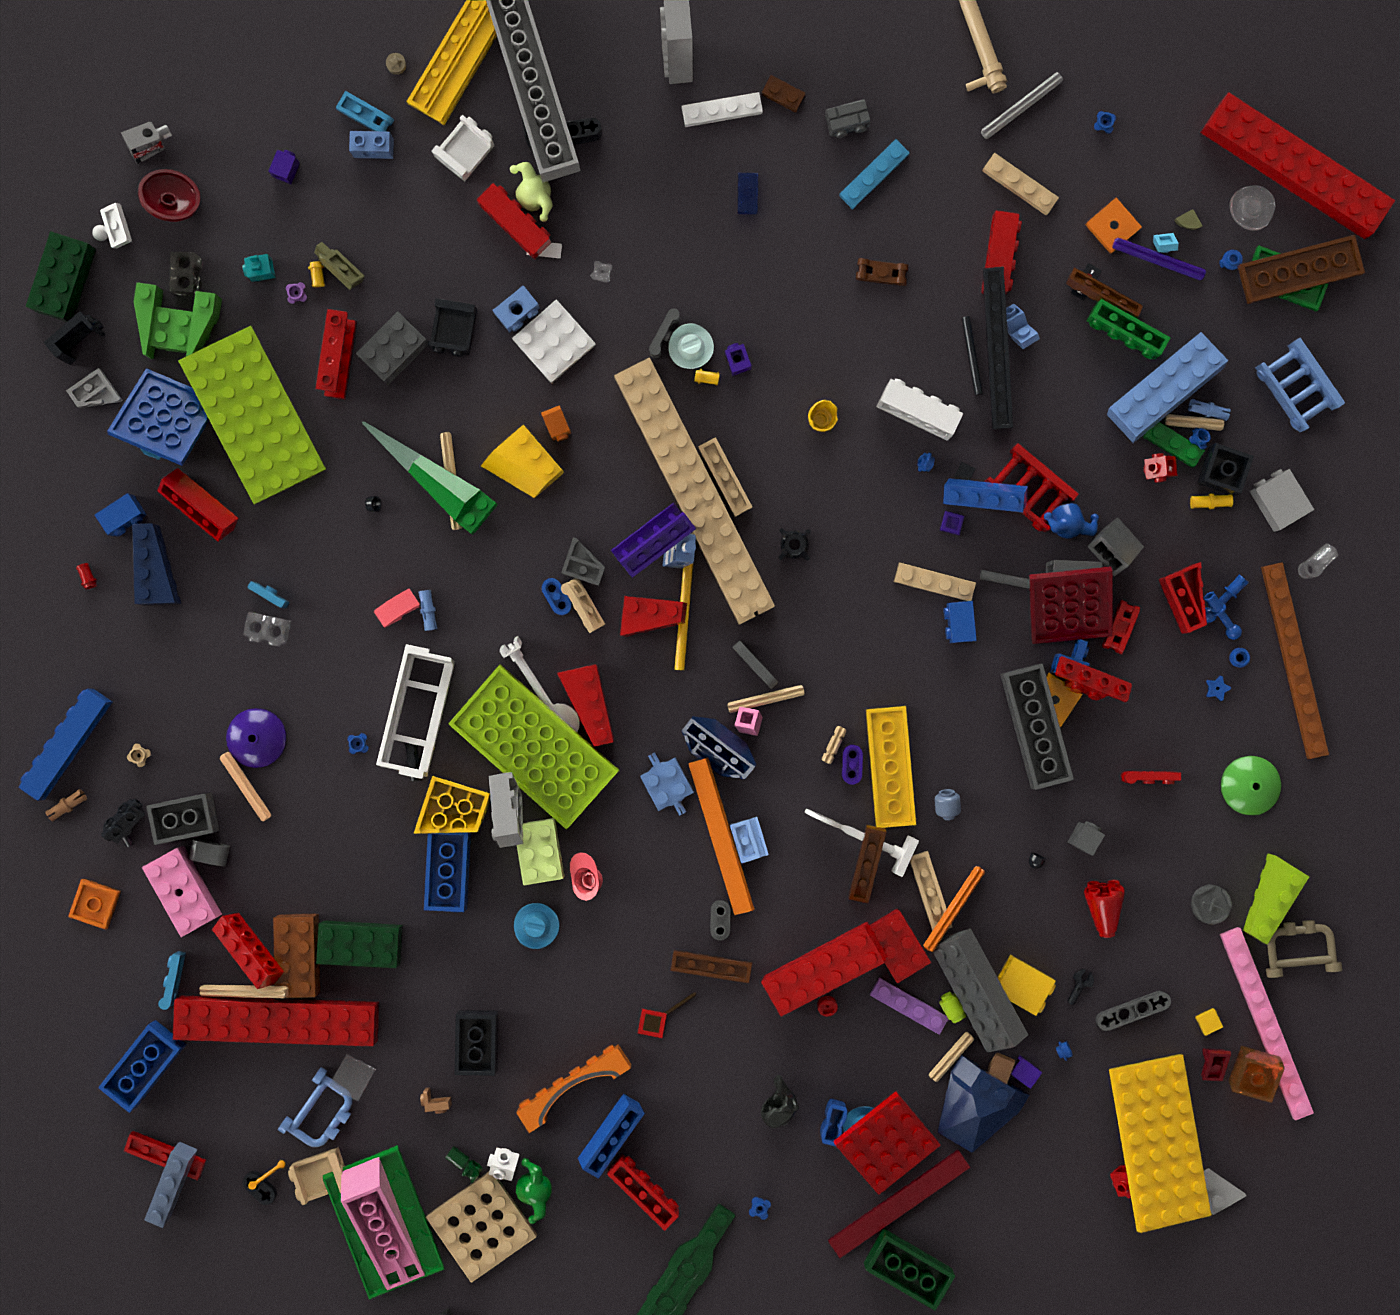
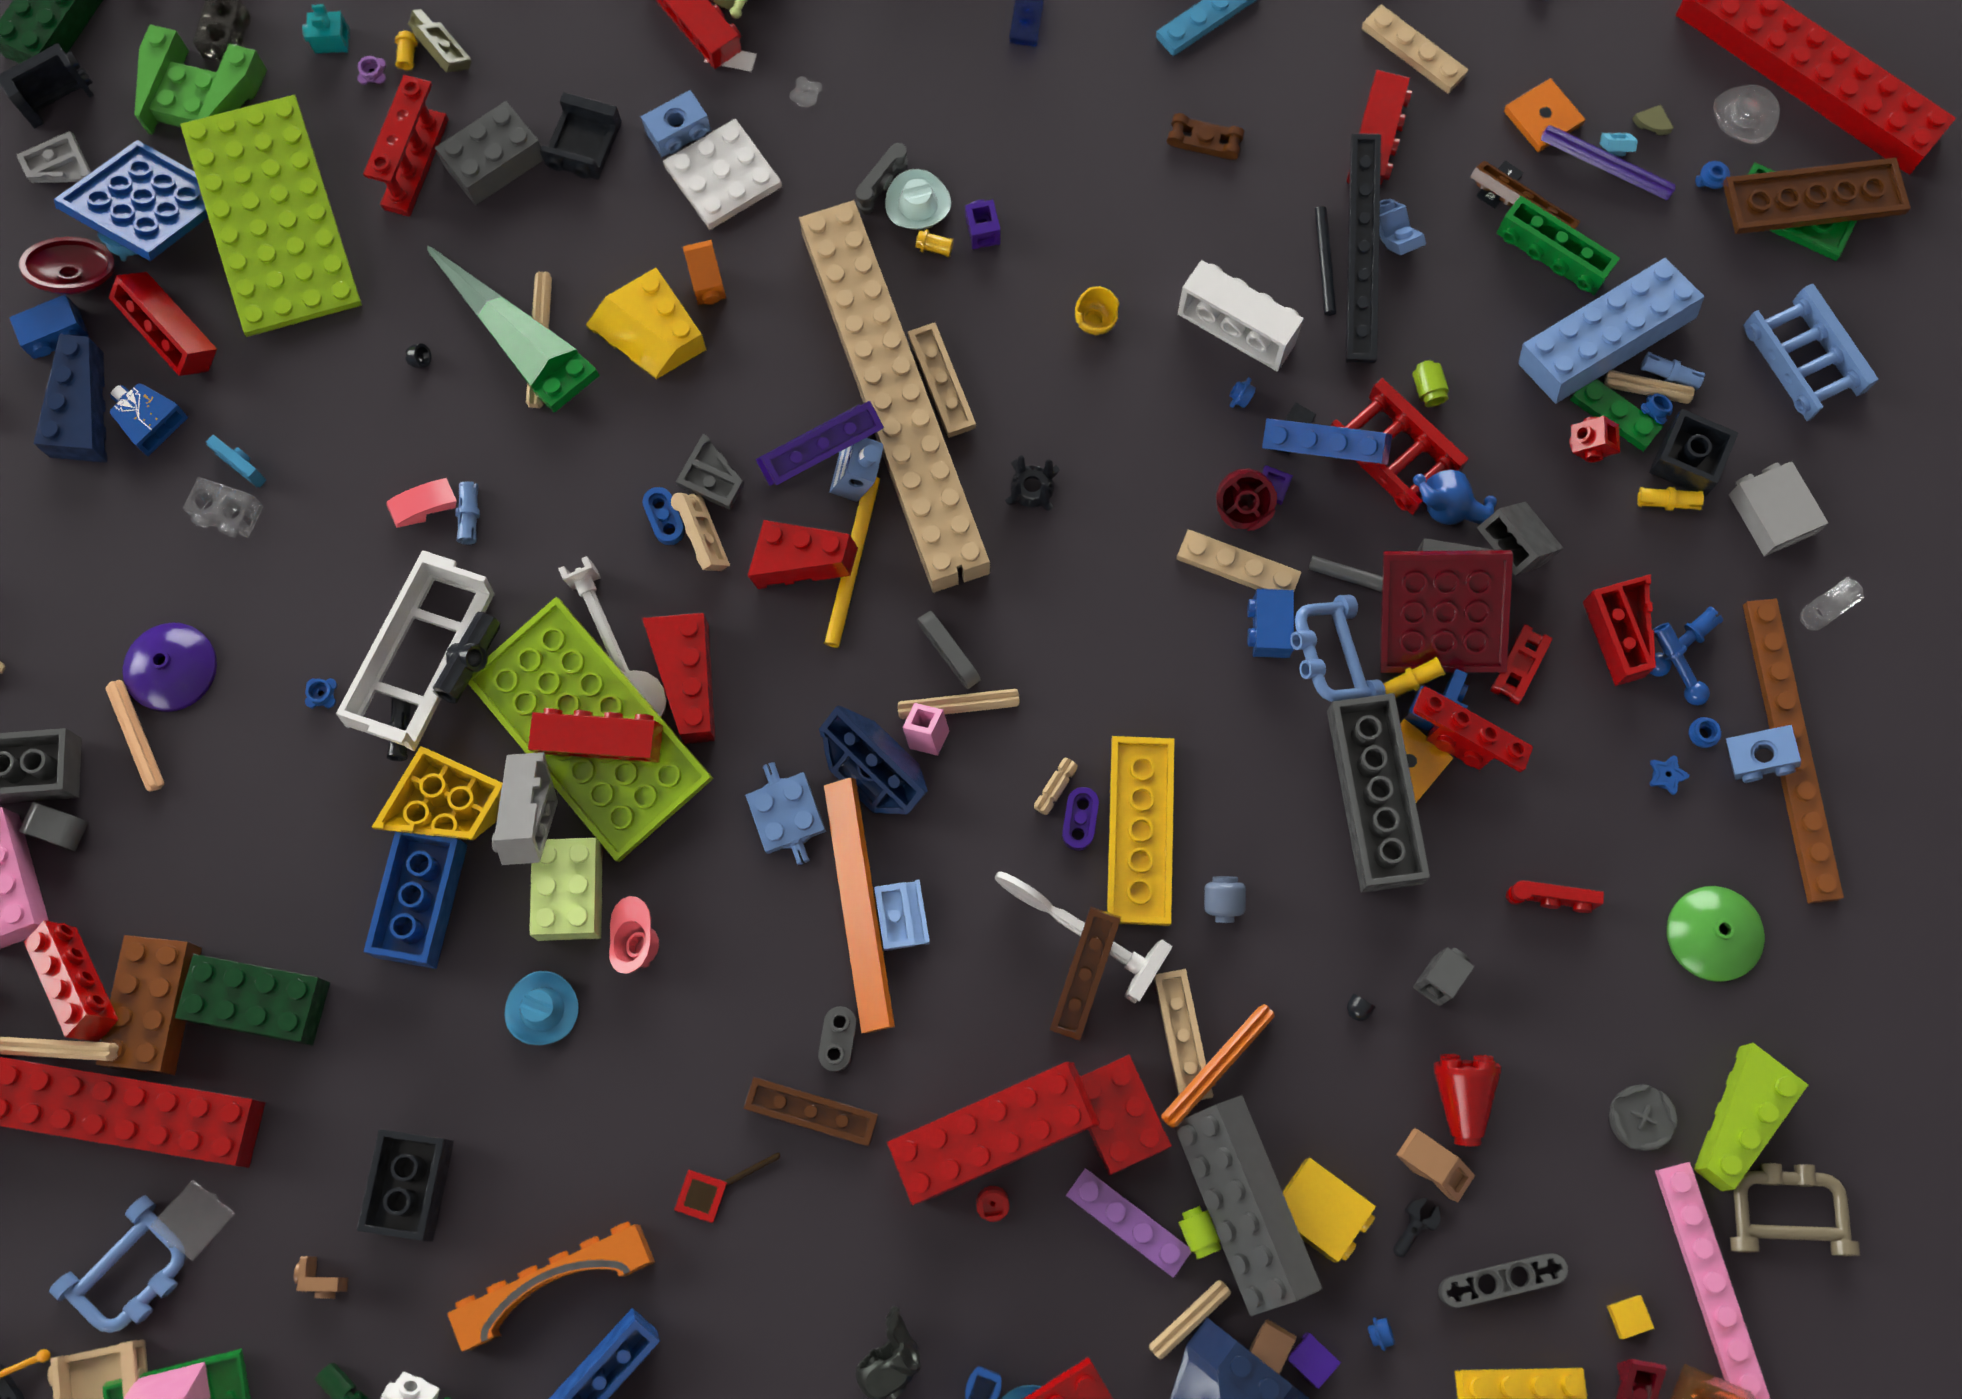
camera: 15 degrees right, 15 degrees down
none -> dark red dish [19,237,115,295]
none -> blue torso [110,383,188,457]
none -> black piece [433,612,501,703]
none -> red brick [528,708,663,763]
none -> dark red cylinder [1216,468,1277,531]
none -> medium blue bar [1290,594,1386,702]
none -> yellow pin [1383,656,1446,698]
none -> medium nougat slope [1397,1128,1475,1202]
none -> lime brick [1412,360,1449,407]
none -> medium blue brick [1726,725,1801,783]

